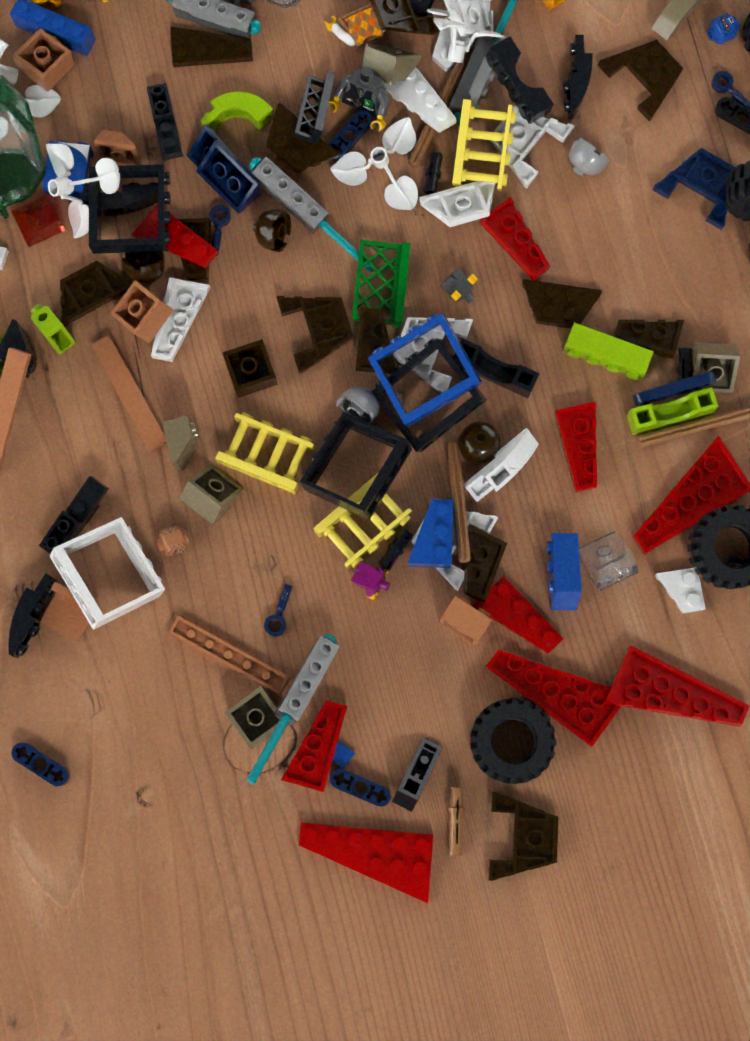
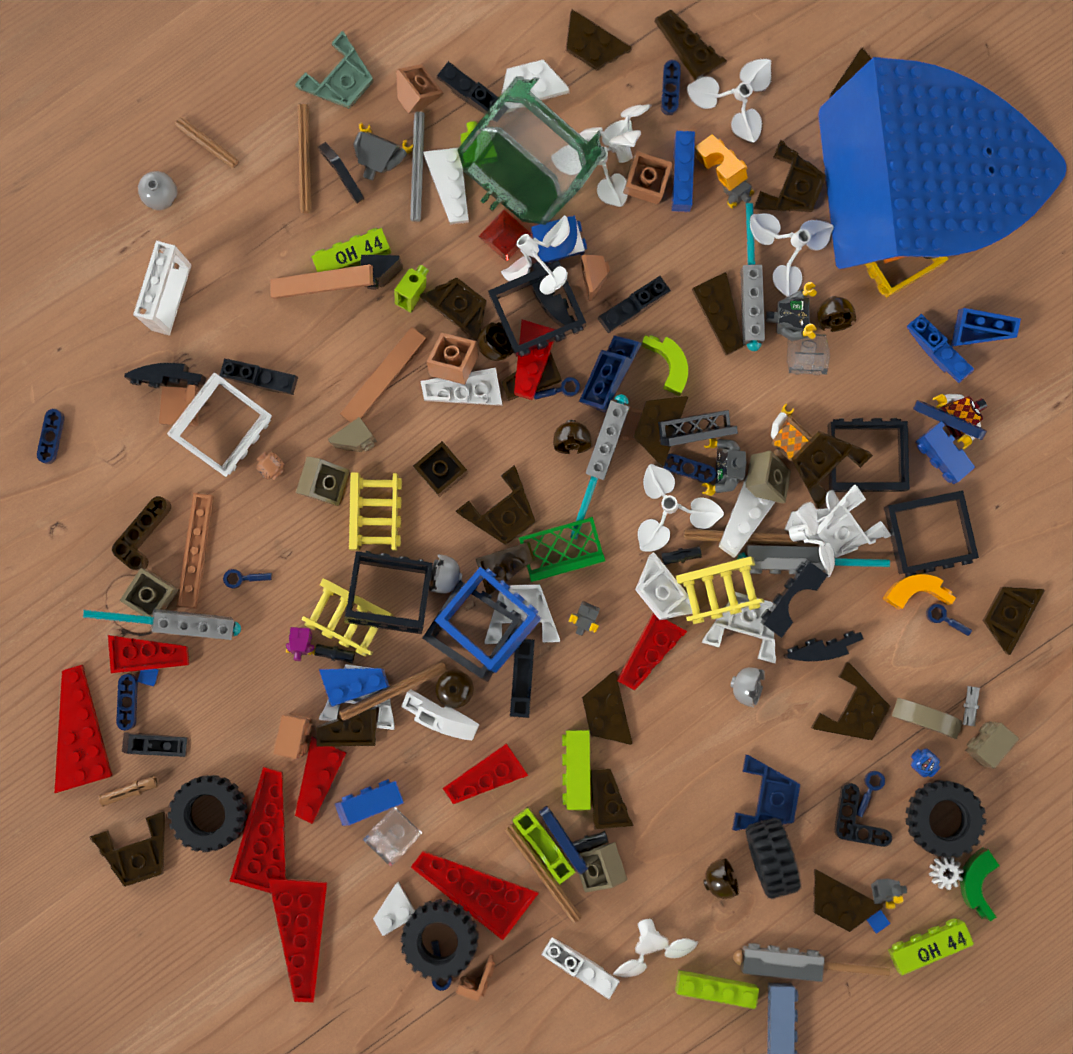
camera: 70 degrees right, 5 degrees up
none -> dark brown beam [112,496,171,571]

